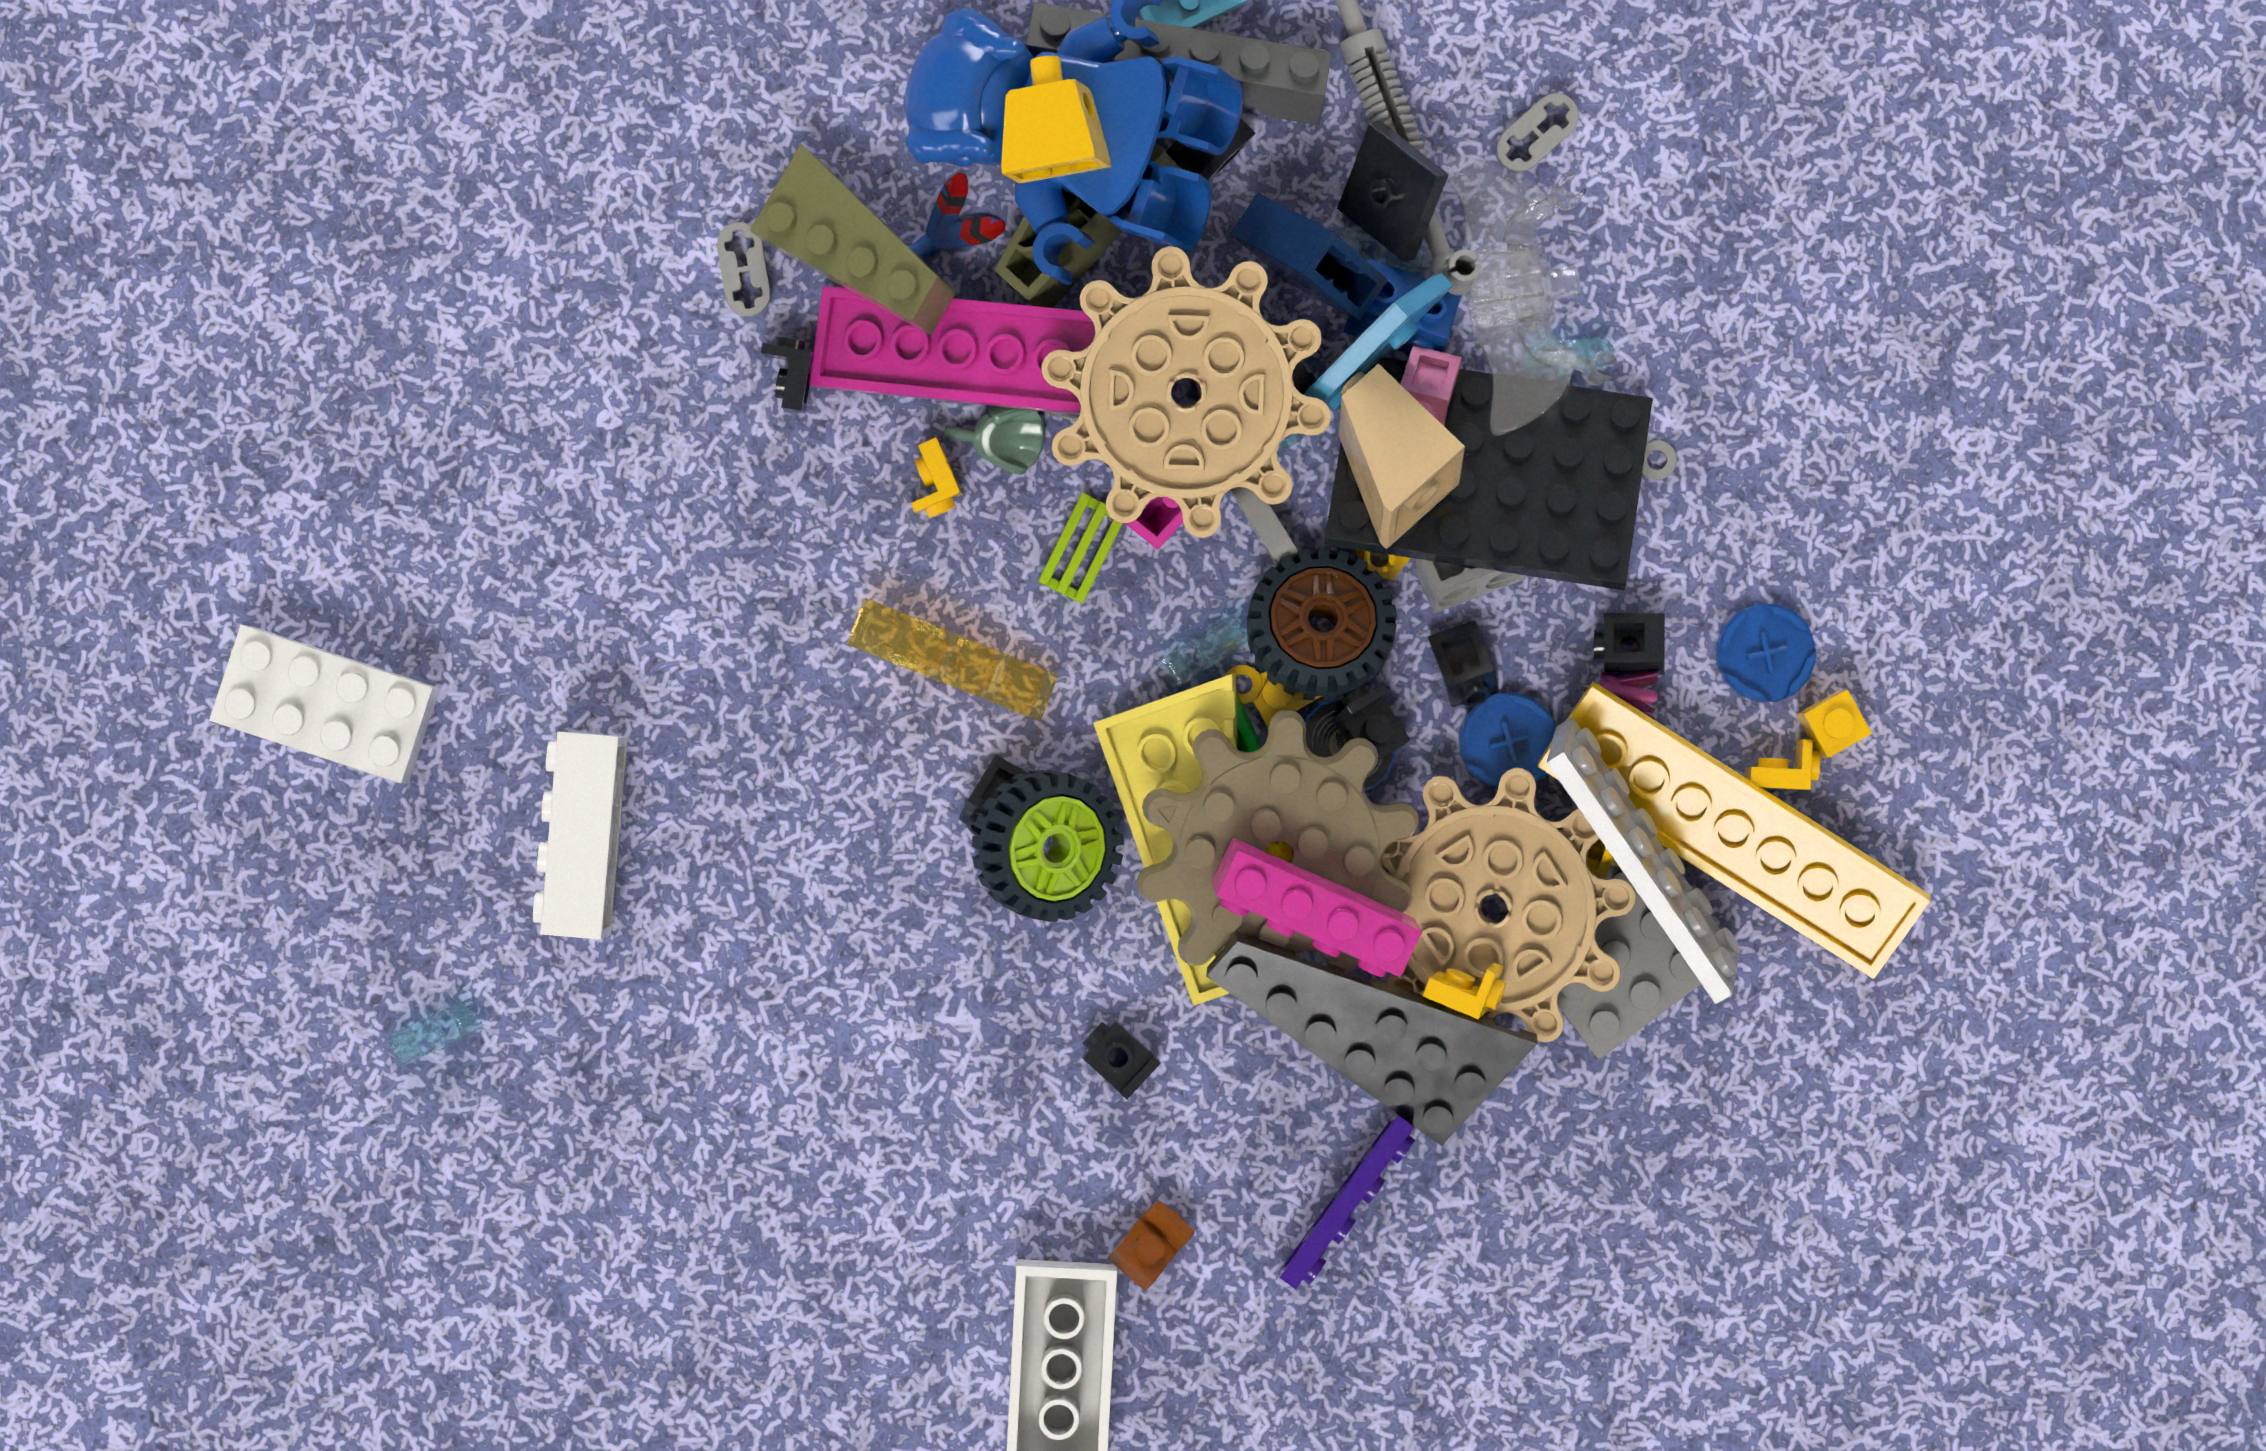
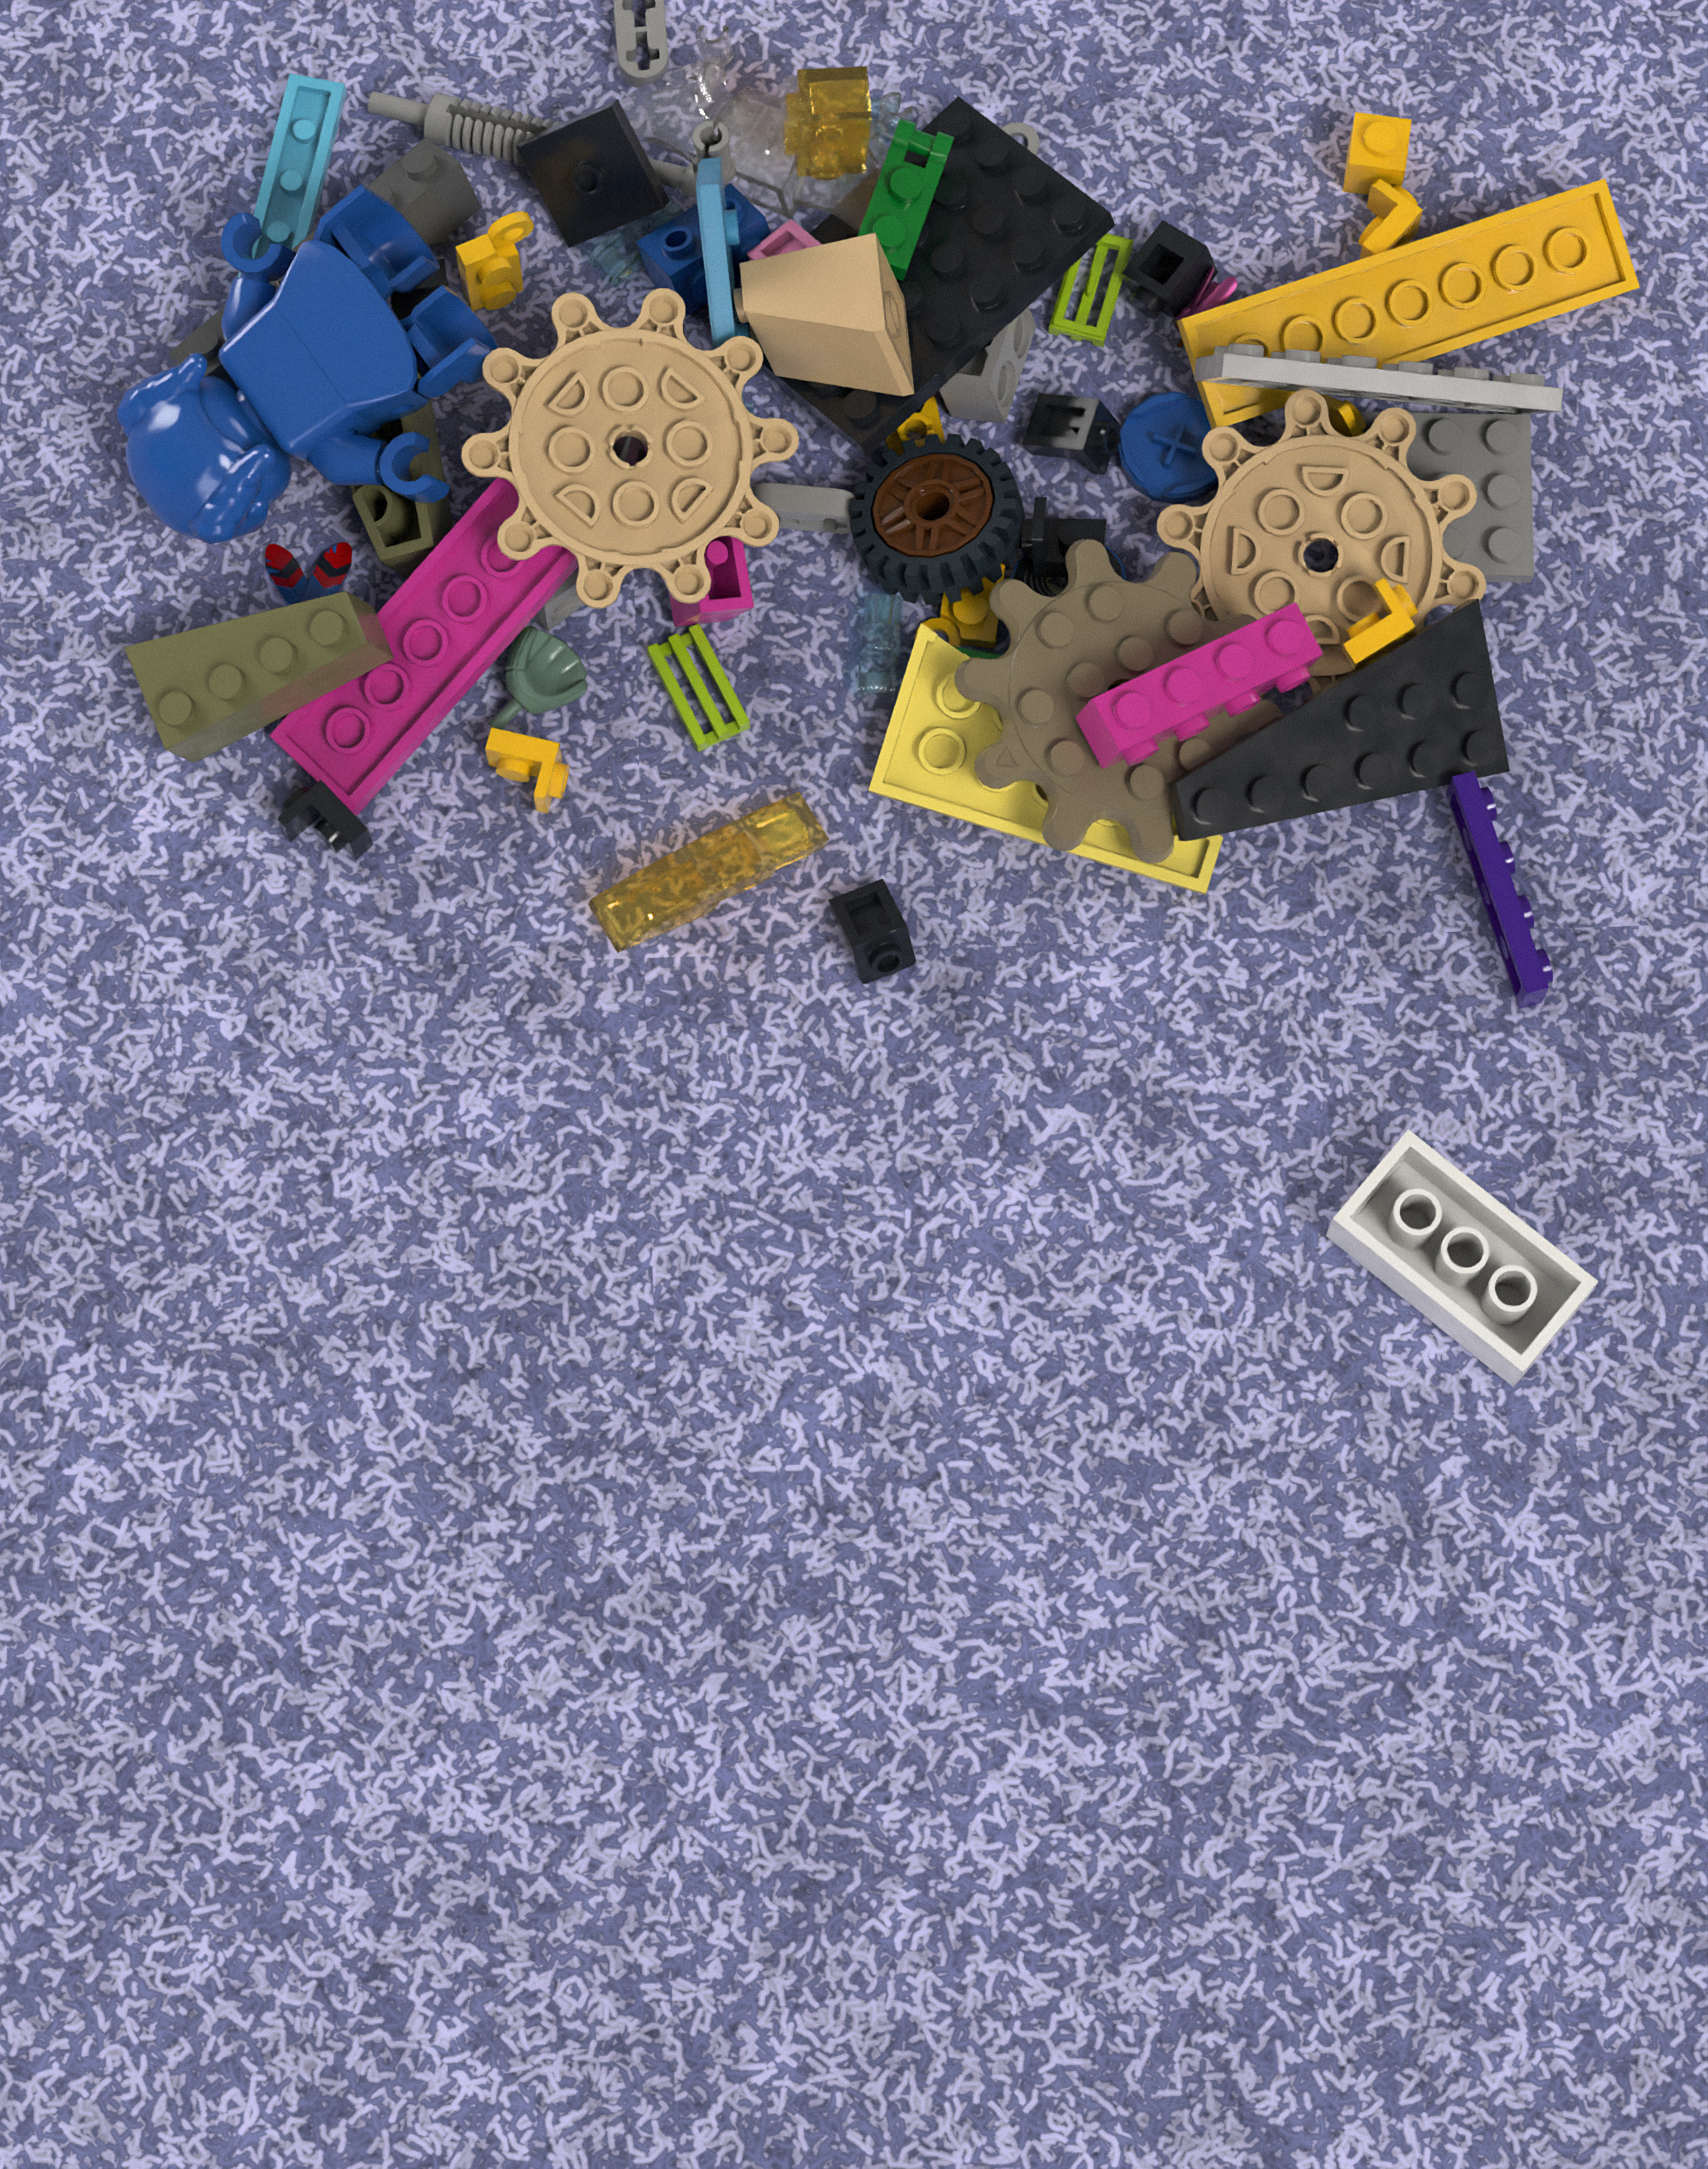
camera: 55 degrees left, 15 degrees down
white brick [209,625,440,783] -> none
clear light blue bar [388,998,484,1066] -> none
white brick [533,732,628,939] -> none
light grey beam [717,222,771,318] -> none
wheel [972,770,1124,922] -> none
yellow torso [1001,56,1111,184] -> none
black brick [1082,1020,1161,1100] -> none
dark orange bracket [1107,1201,1195,1291] -> none
dark blue brick [1230,193,1388,322] -> none
blue tile [1716,604,1816,702] -> none
none -> yellow hinge [455,211,534,311]
none -> clear yellow brick [782,66,872,180]
none -> green plate [857,118,954,281]
none -> lime tile [1048,233,1134,348]

